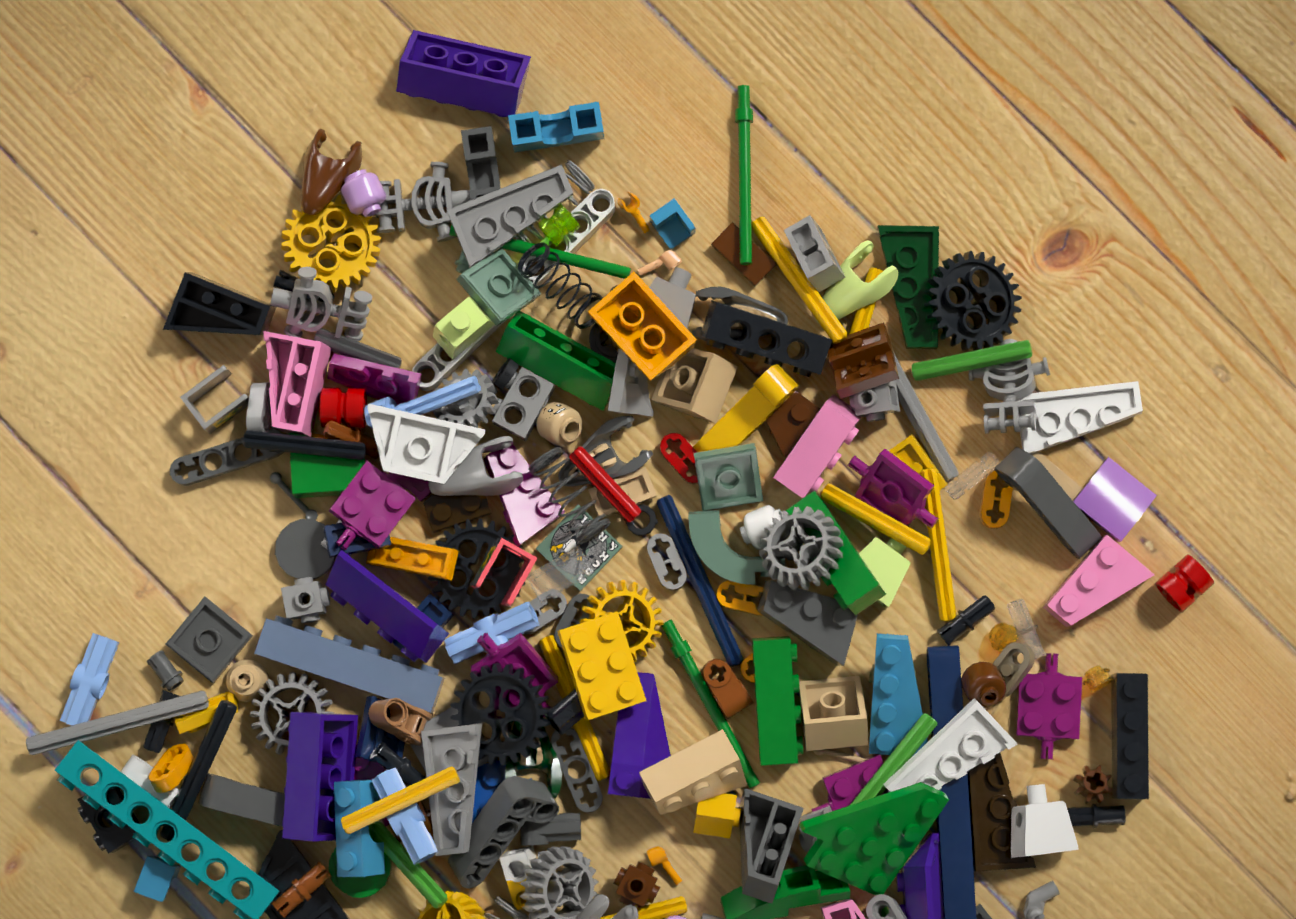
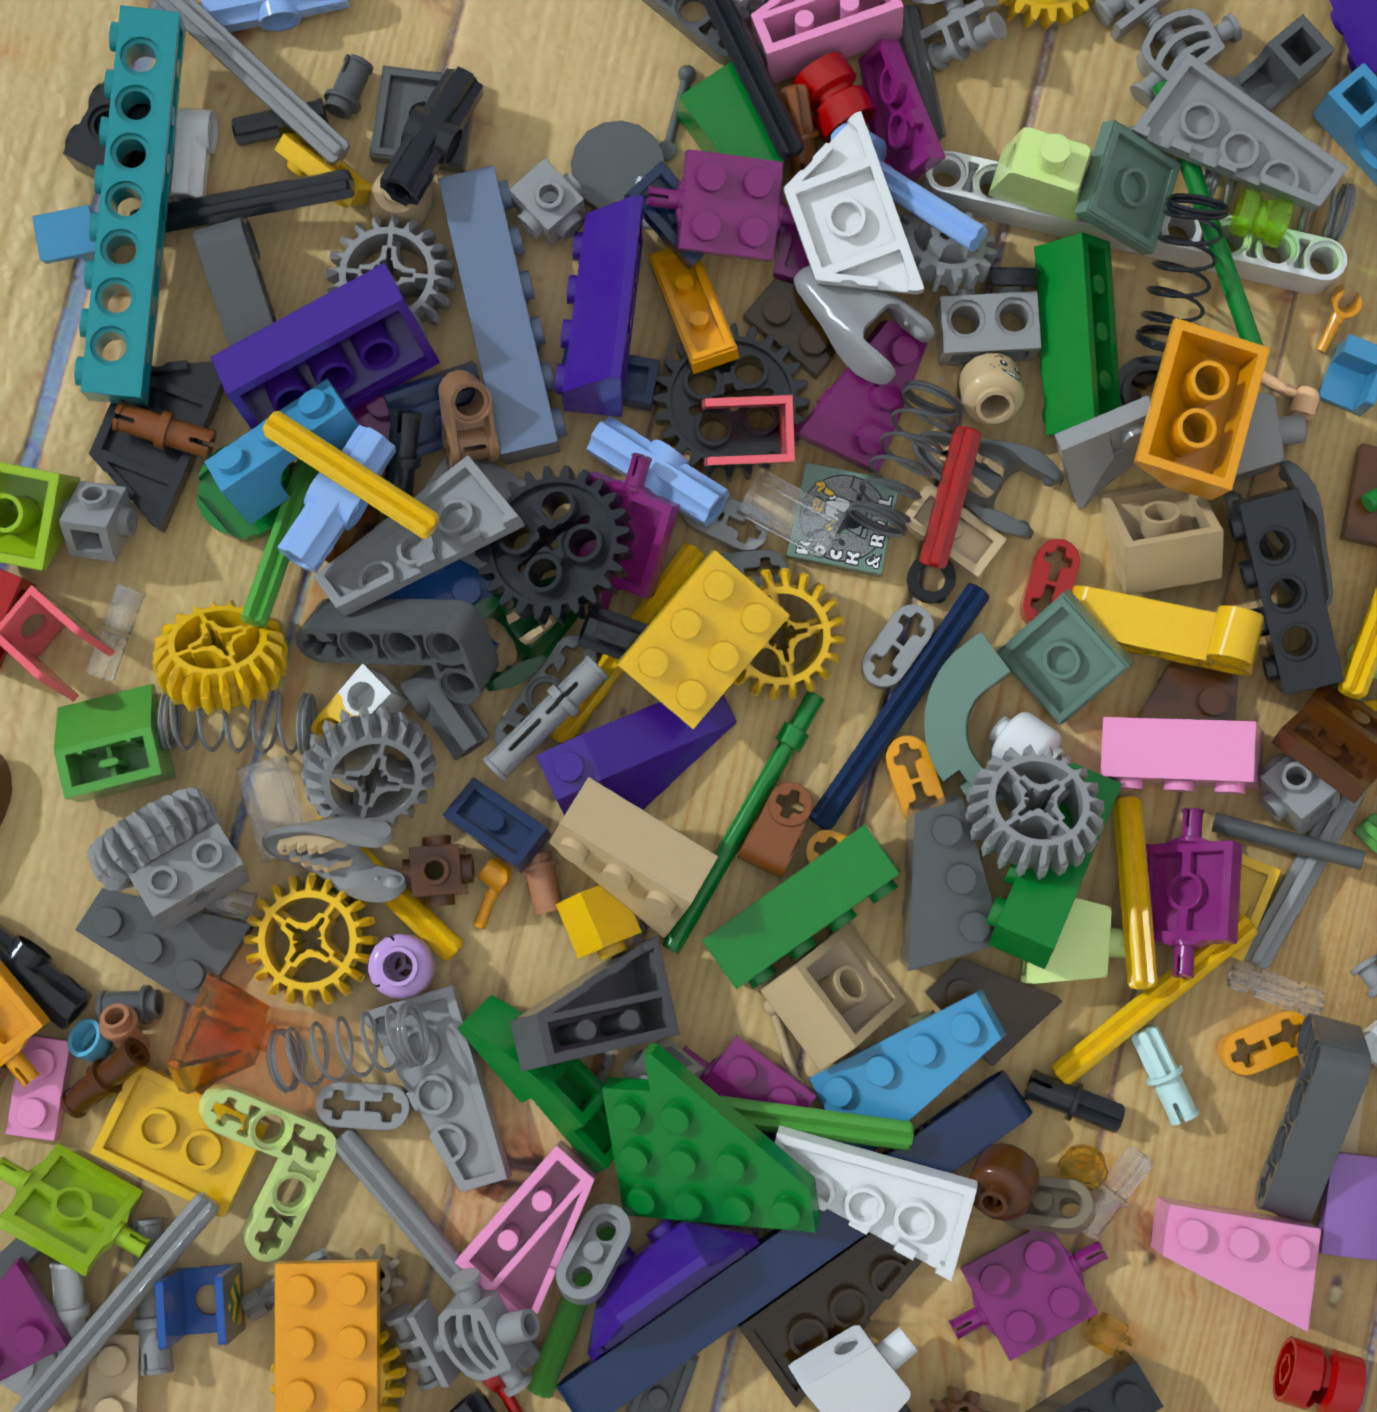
camera: 60 degrees right, 0 degrees up
light orange beam [149,744,194,793] -> none
none -> black piece [380,66,484,206]
none -> dark blue plate [443,777,551,873]
none -> light grey pin [483,655,609,781]
none -> nougat pin [522,851,562,915]
none -> dark brown wing [923,958,1062,1066]
none -> light aqua axle [1131,1025,1200,1126]
none -> dark grey bar [1212,813,1366,870]

